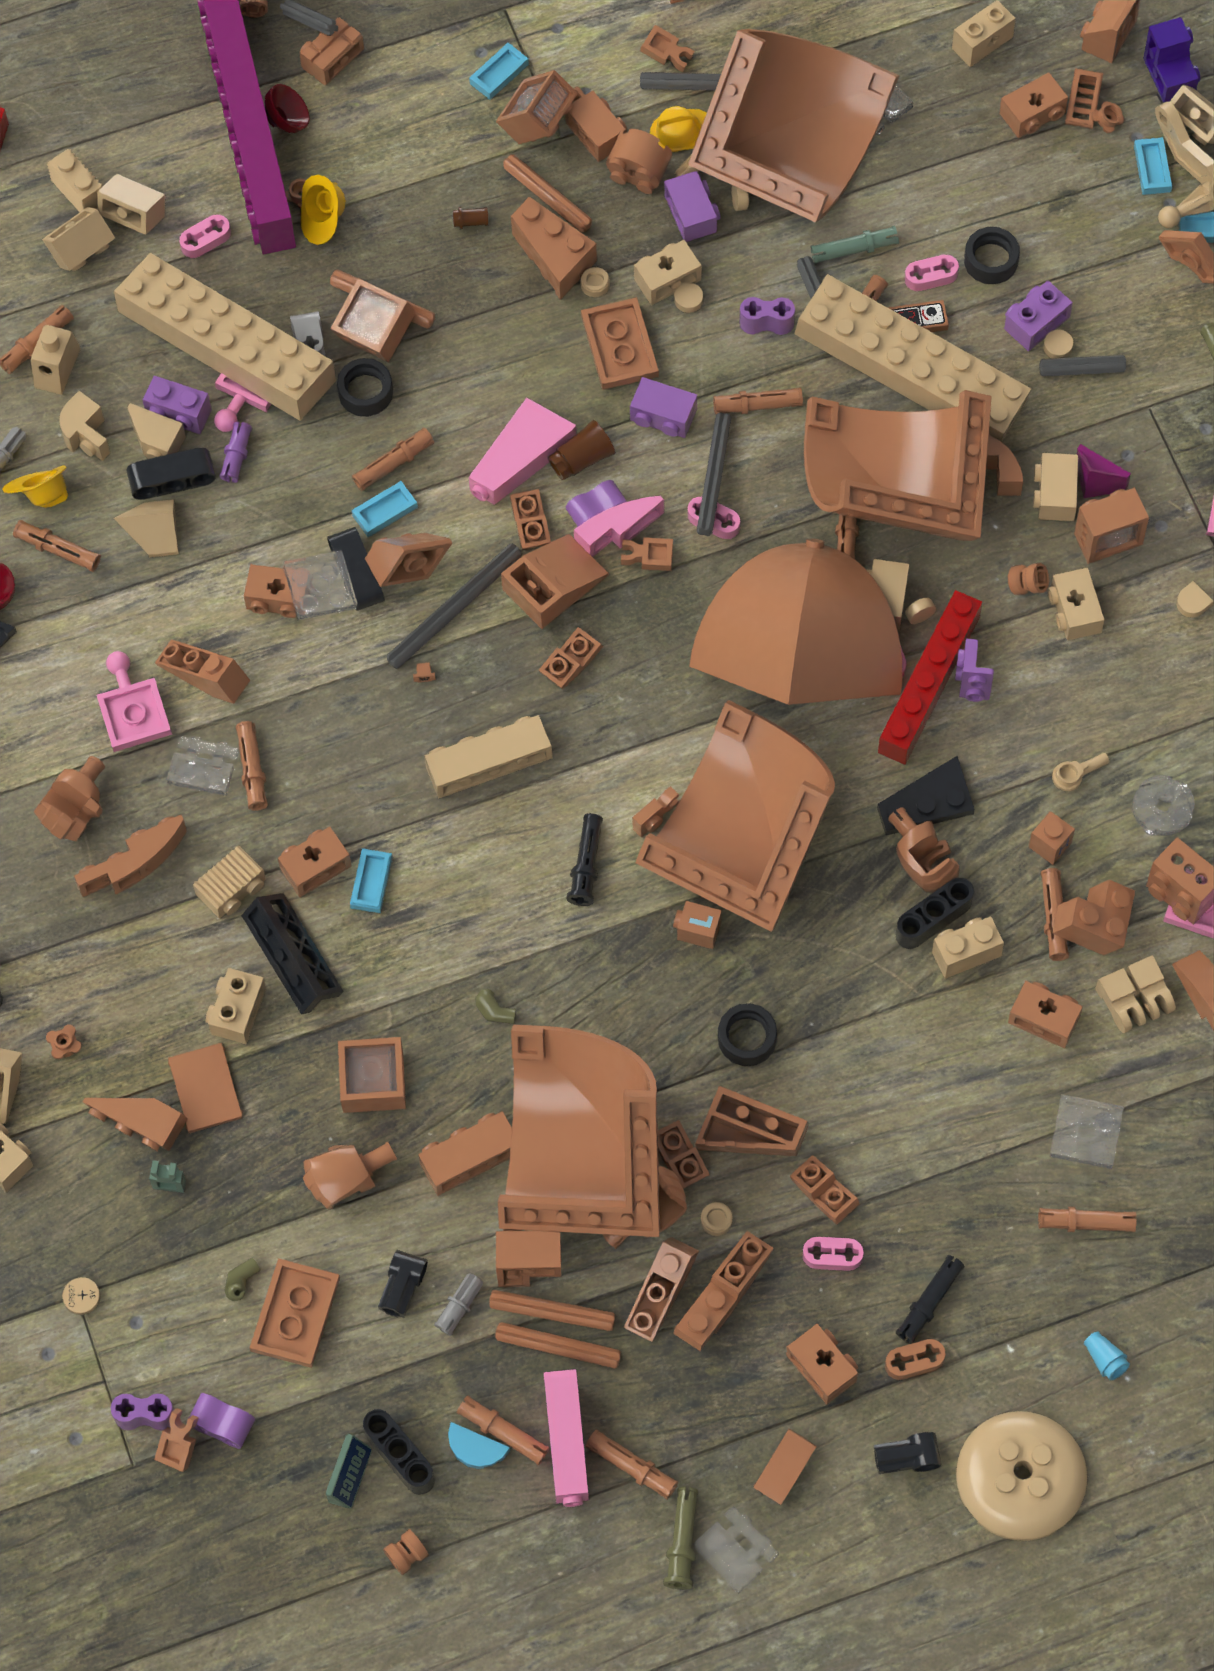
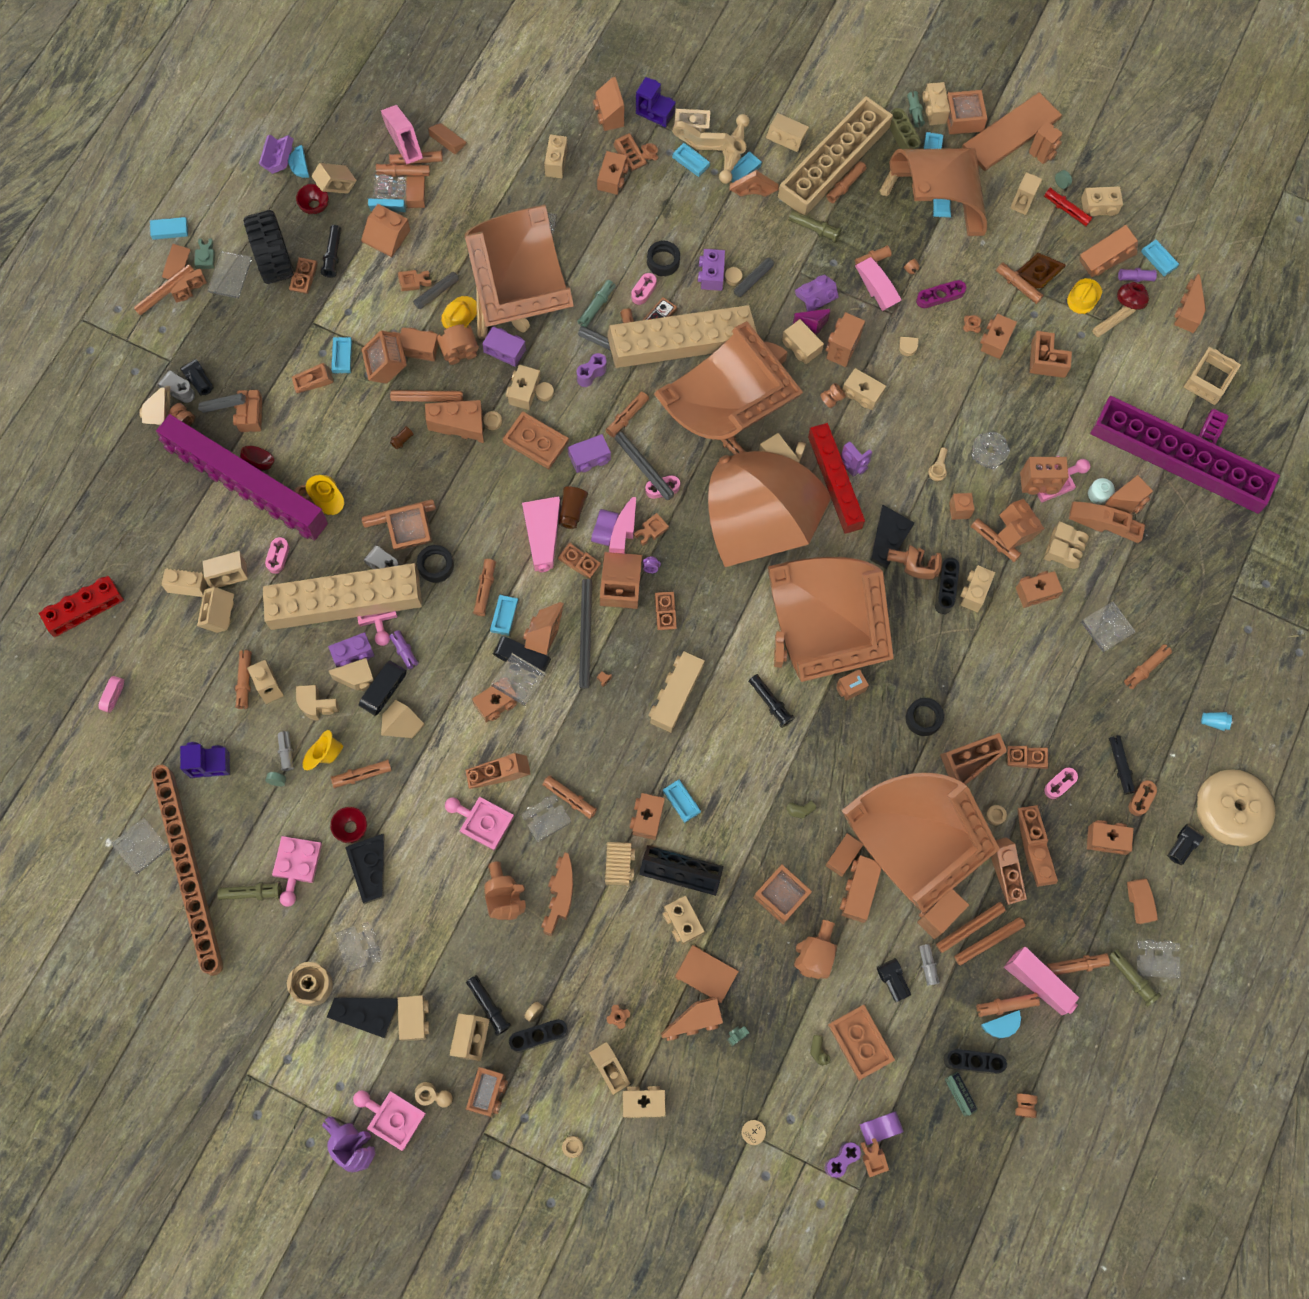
camera: 50 degrees left, 5 degrees up
none -> nougat slope [292,363,334,393]
none -> medium lavender plate [642,556,661,573]
none -> medium lavender bracket [795,274,838,311]
none -> nougat slope [825,833,863,877]

